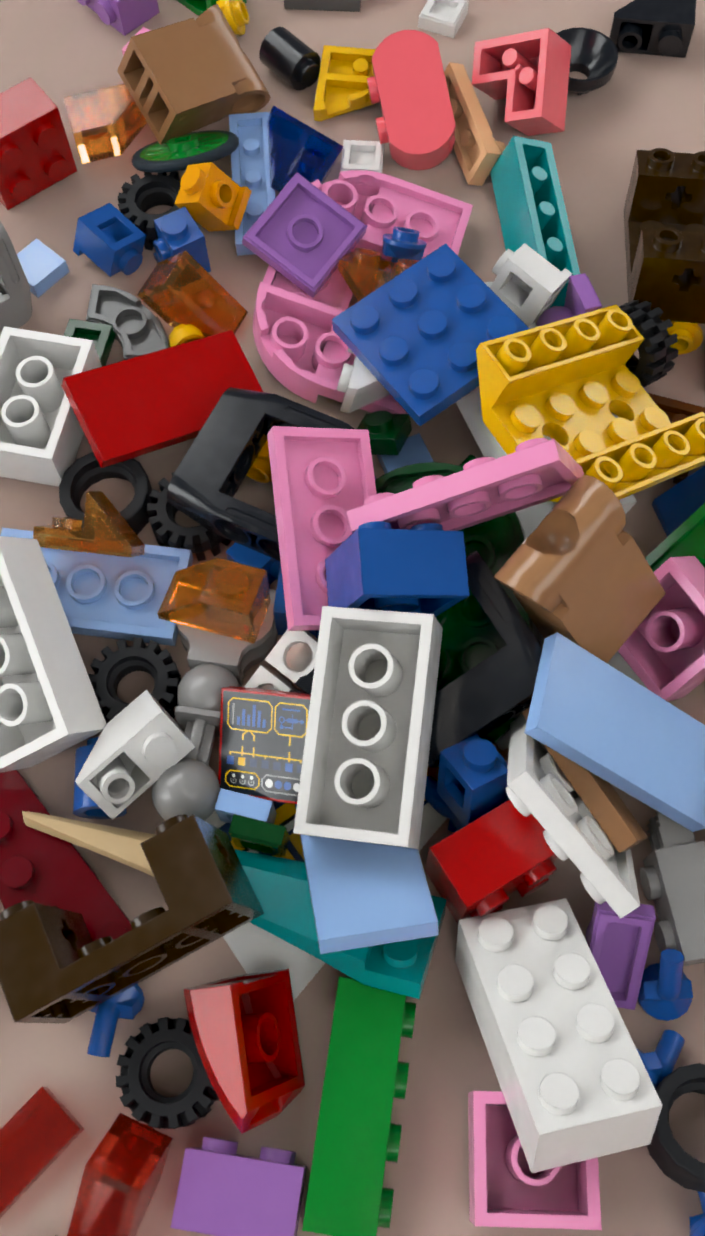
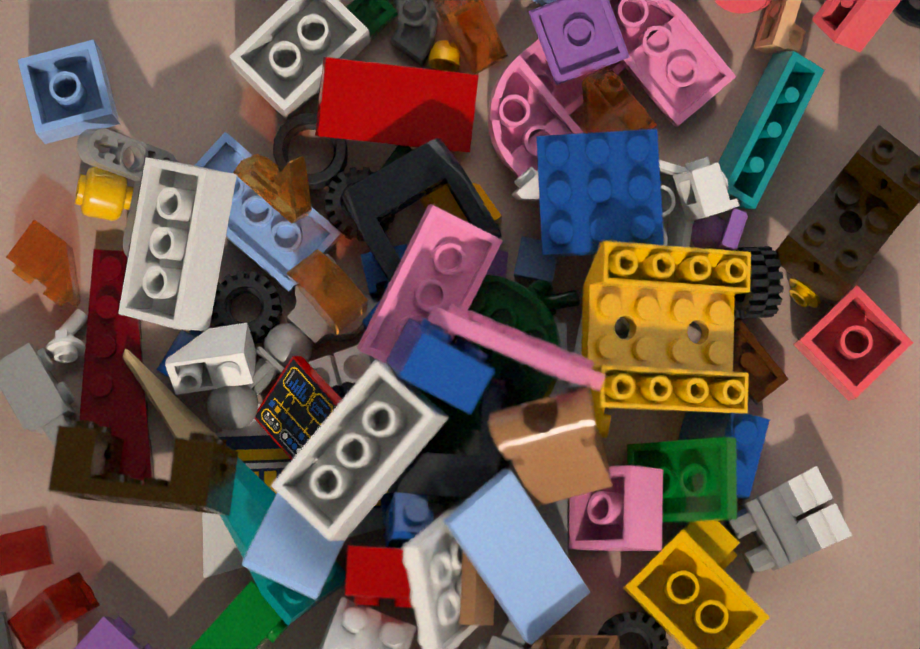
camera: 35 degrees right, 15 degrees up
blue plate [87,984,145,1057] -> none
black tyre [116,1017,219,1129] -> none
red slope [183,969,305,1134] -> none
light blue tile [215,788,277,824] -> none
dark green tile [228,814,290,858] -> none
dark green plate [357,411,412,455] -> none
blue plate [382,227,426,282] -> none

